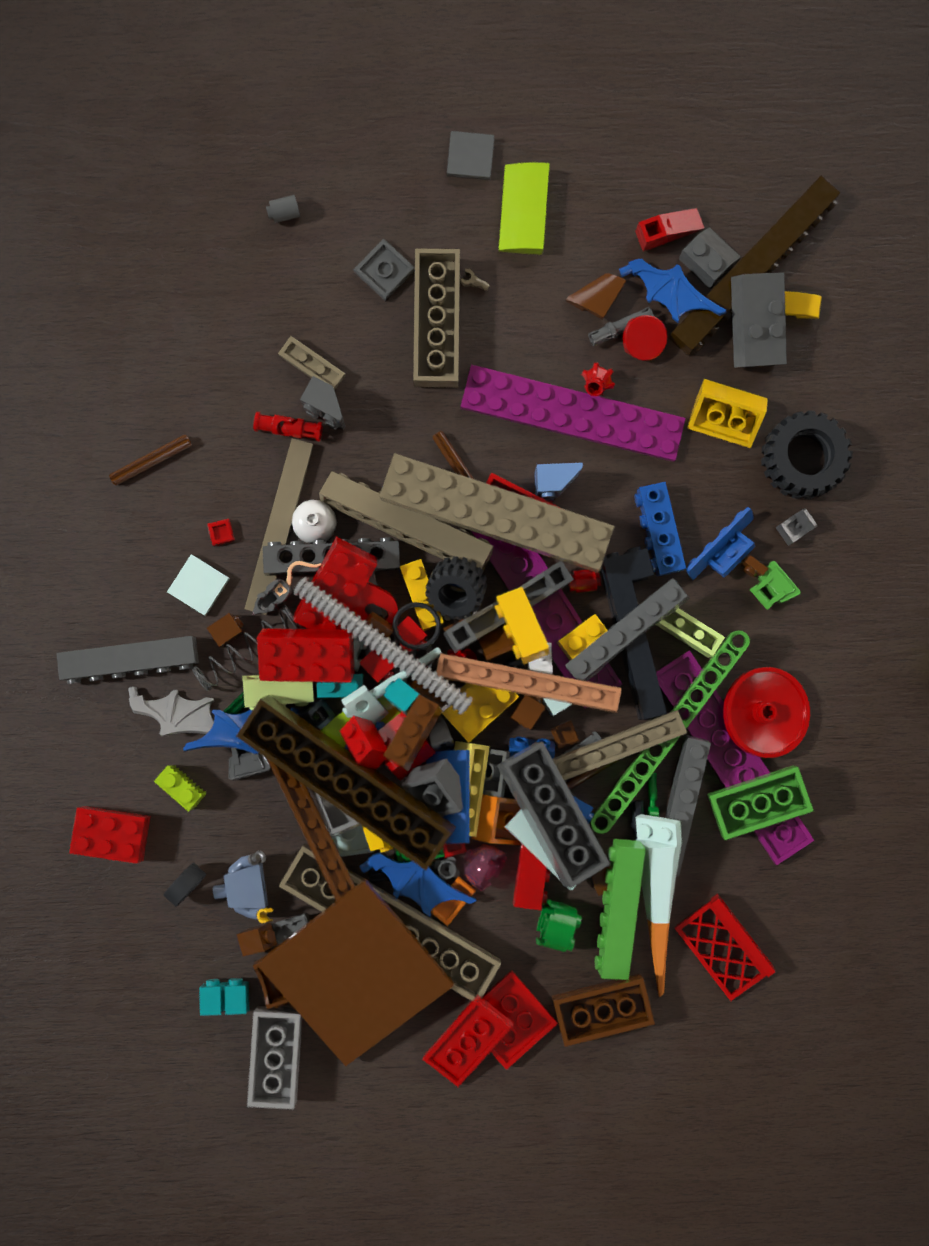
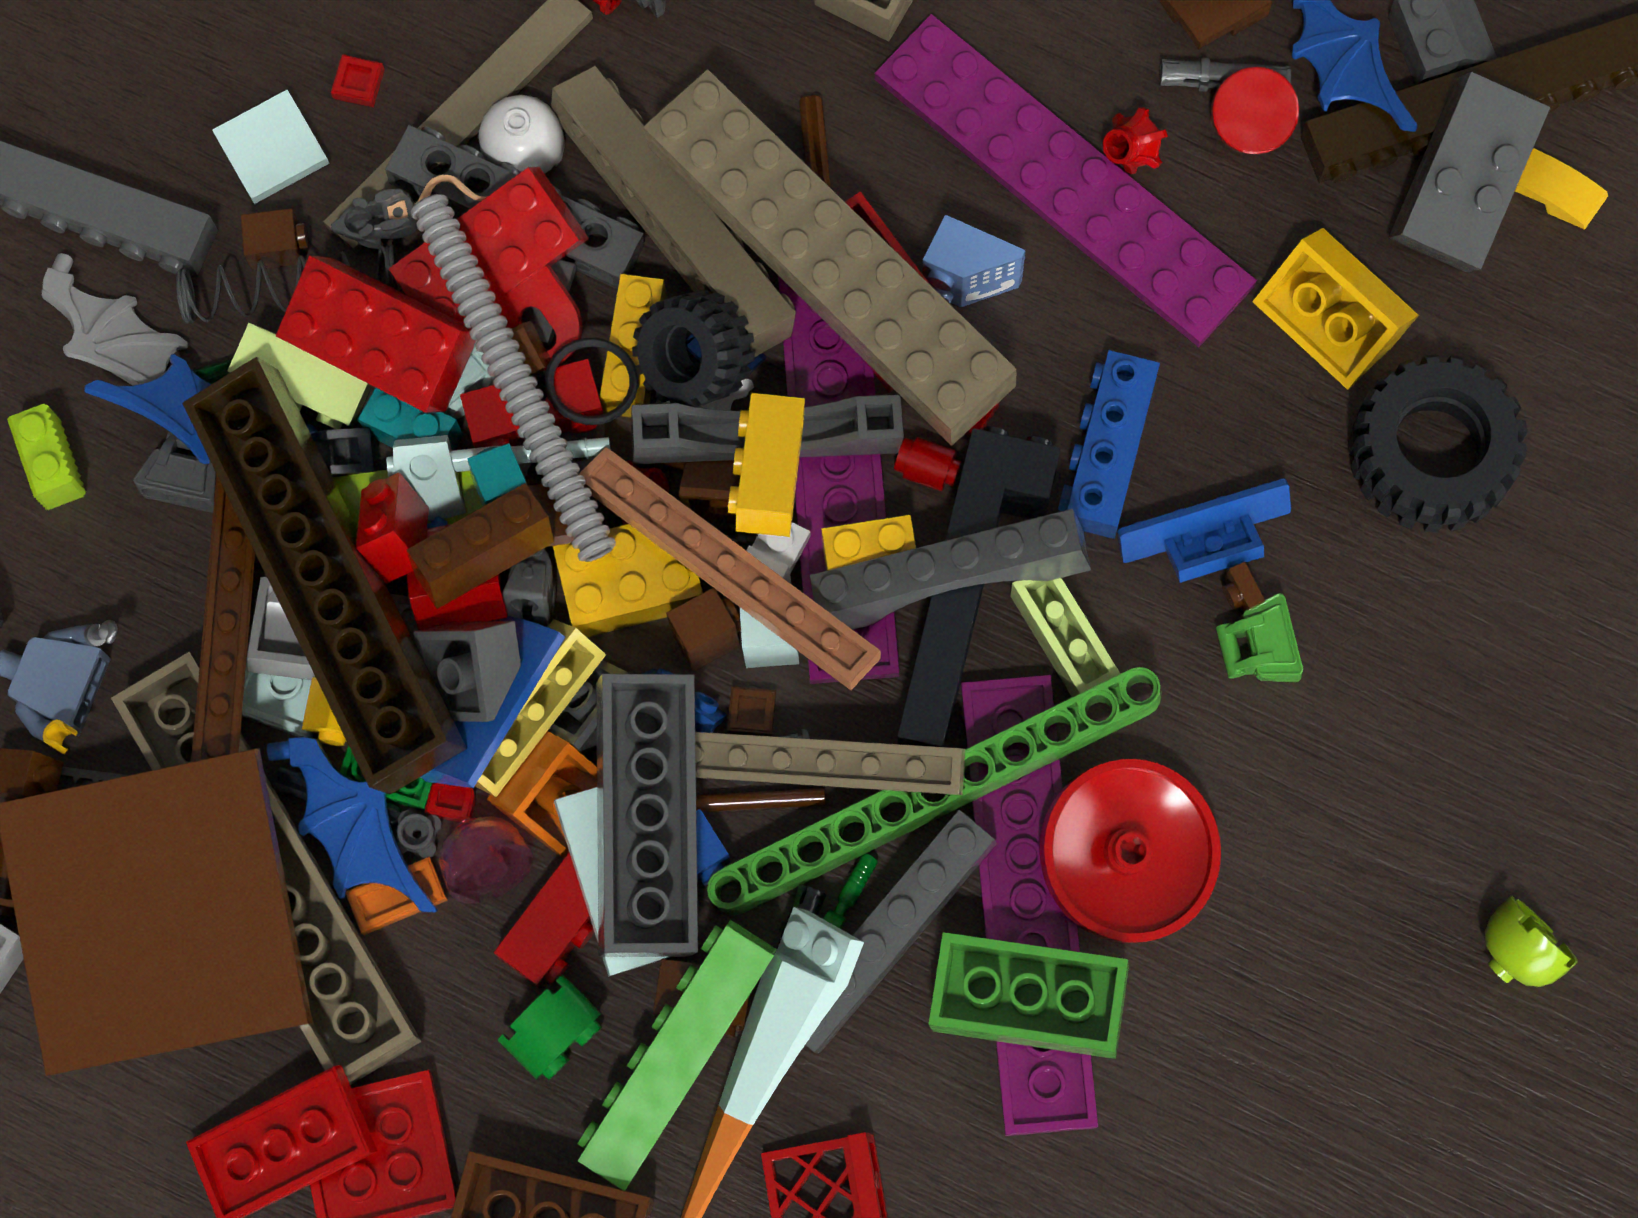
camera: 40 degrees right, 10 degrees down
flat silver bracket [776,508,817,546] -> none

